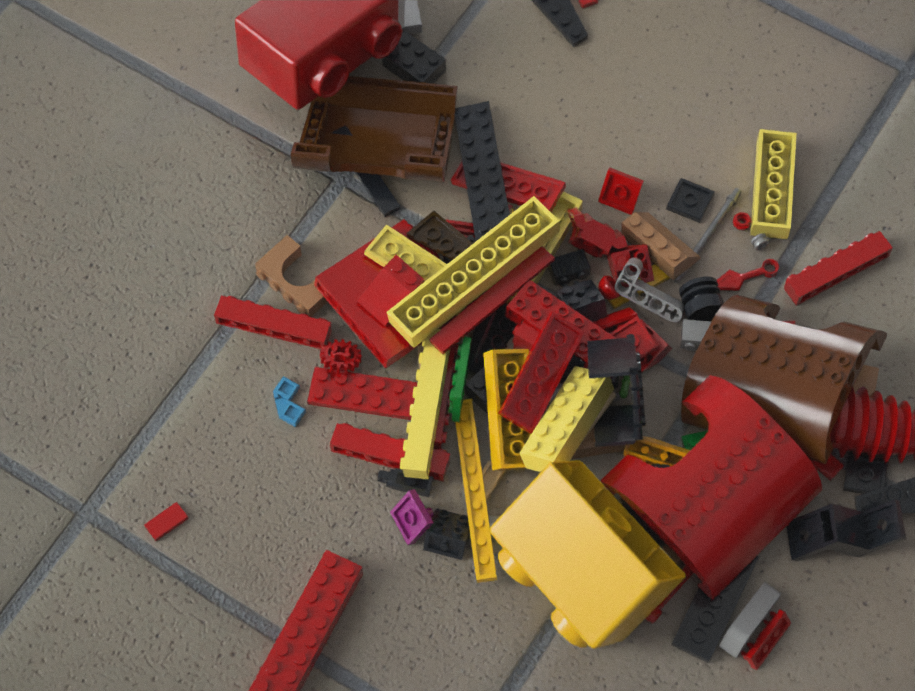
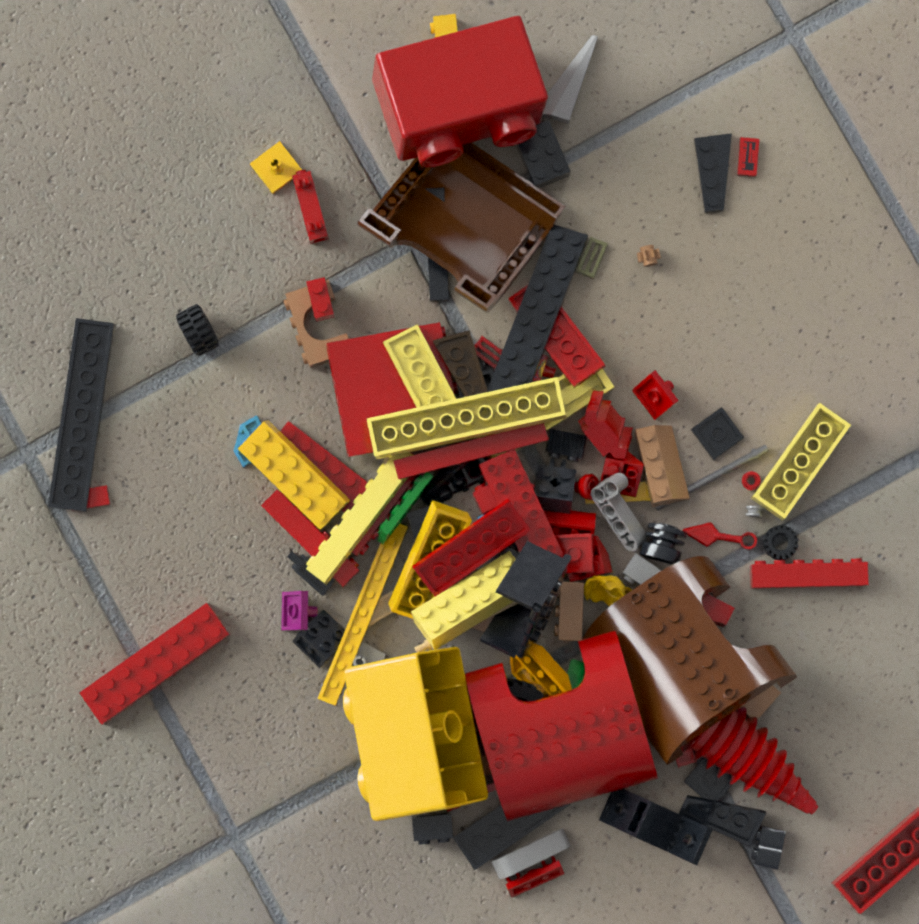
camera: 30 degrees right, 20 degrees up
red brick [214,295,332,349] -> none
red gear [320,339,362,374] -> none
red slope [357,255,425,327] -> none
none -> black plate [48,318,115,512]
none -> black tyre [176,304,219,357]
none -> yellow brick [238,420,350,530]
none -> yellow tile [250,141,302,194]
none -> red brick [292,170,329,244]
none -> red brick [306,277,335,322]
none -> black brick [412,813,453,845]
none -> medium nougat brick [554,582,584,641]
none -> olive tile [576,237,608,280]
none -> yellow helmet [584,575,632,607]
none -> medium nougat gear [637,245,661,267]
none -> black tyre [762,525,799,560]

